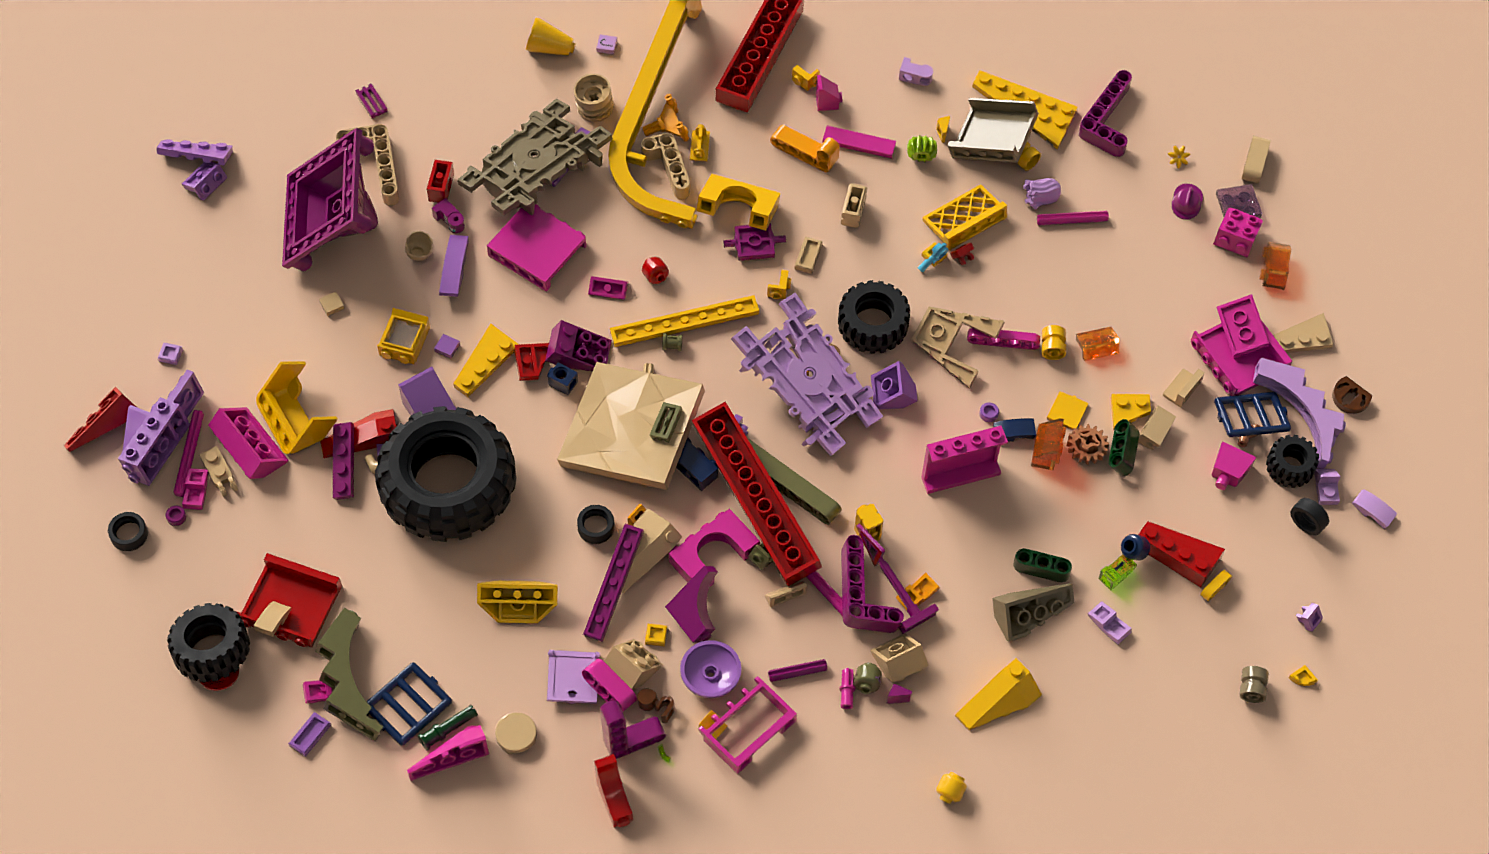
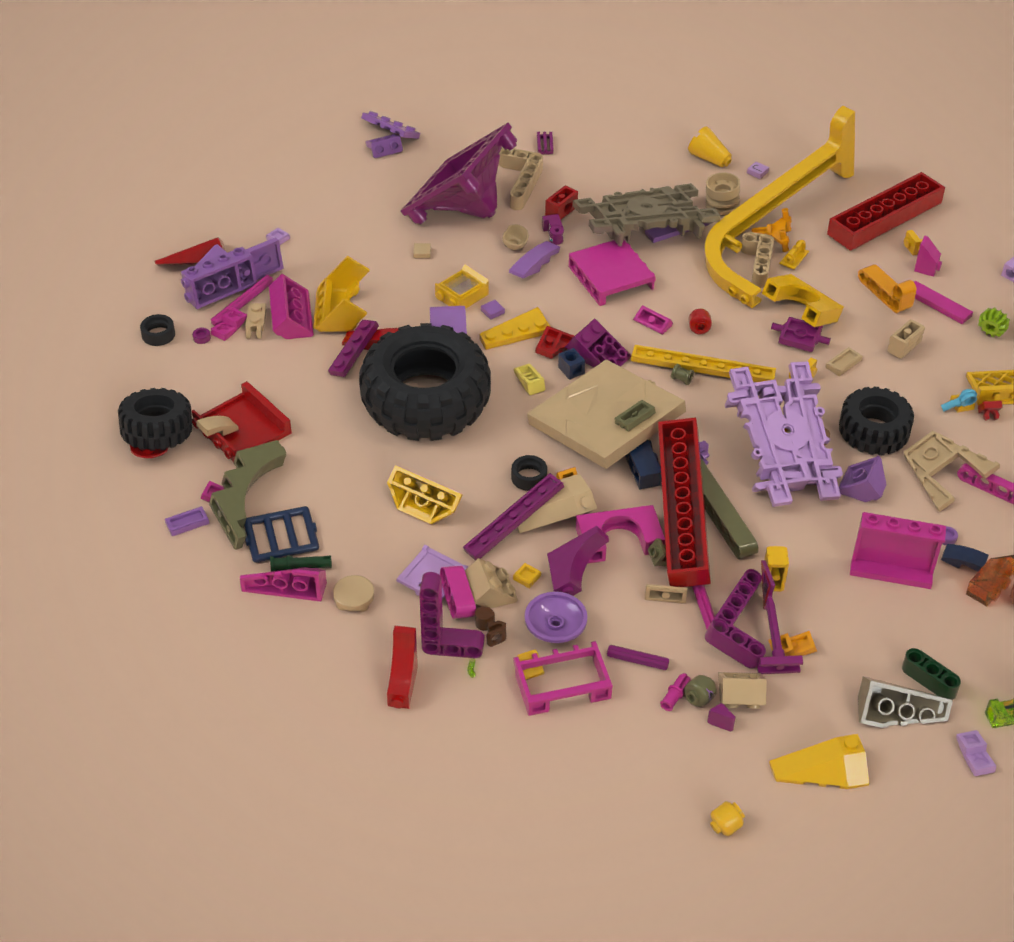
camera: 30 degrees right, 15 degrees down
none -> light yellow slope [514,364,545,395]

